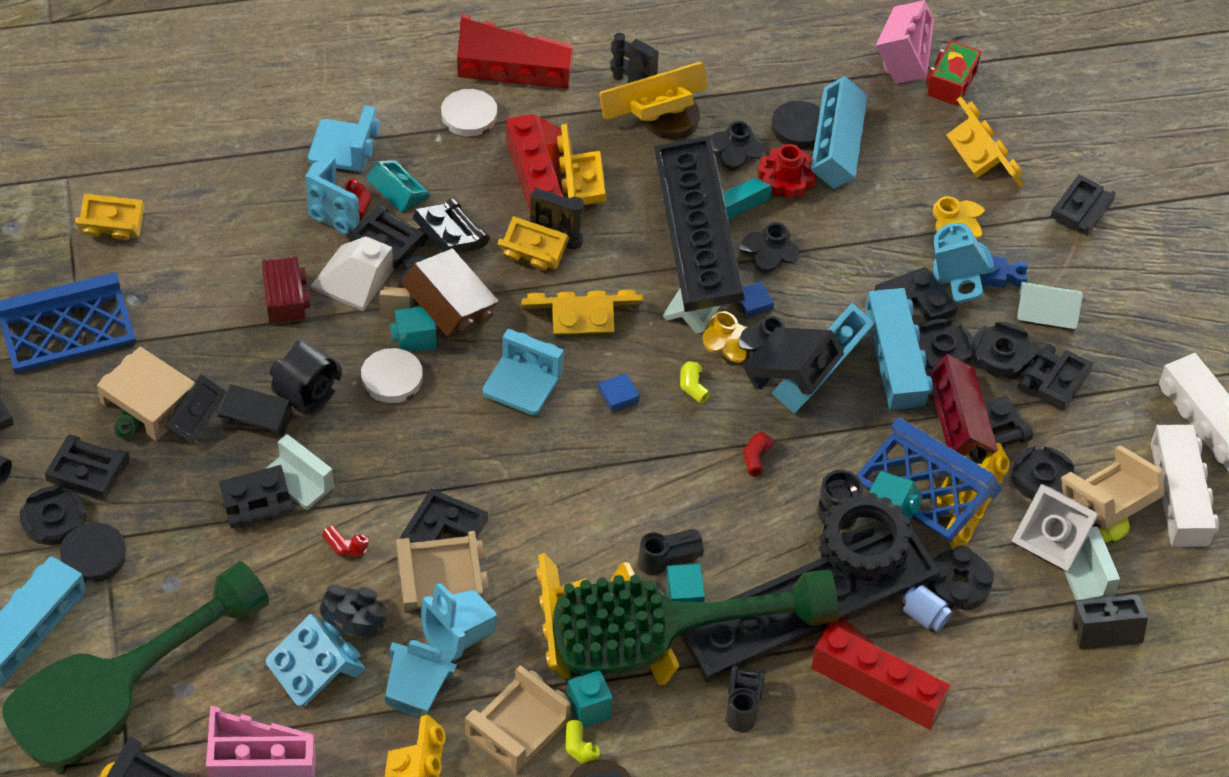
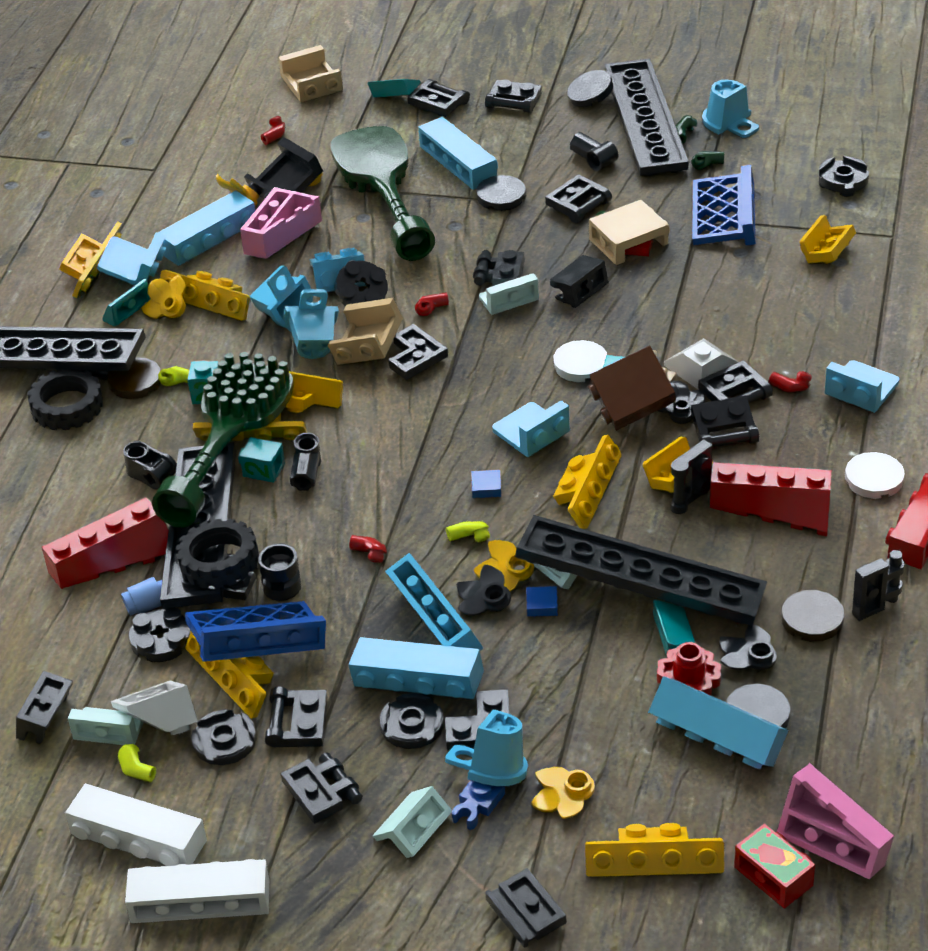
camera: 120 degrees right, 10 degrees down
black tile [19,486,86,545] -> none
black plate [164,374,227,445] -> none
dark red brick [262,256,310,323] -> none
black brick [269,339,342,415] -> none
medium azure bracket [305,153,359,235] -> none
teal slope [367,160,430,212] -> none
tan panel [465,665,571,774] -> none
yellow bracket [557,124,607,218] -> none
yellow bracket [599,62,708,121] -> none
black plate [739,222,799,272] -> none
black panel [743,327,844,394] -> none
teal brick [867,471,922,522] -> none
dark red panel [927,354,998,456] -> none
black plate [973,322,1035,379] -> none
tan panel [1061,445,1165,530] -> none

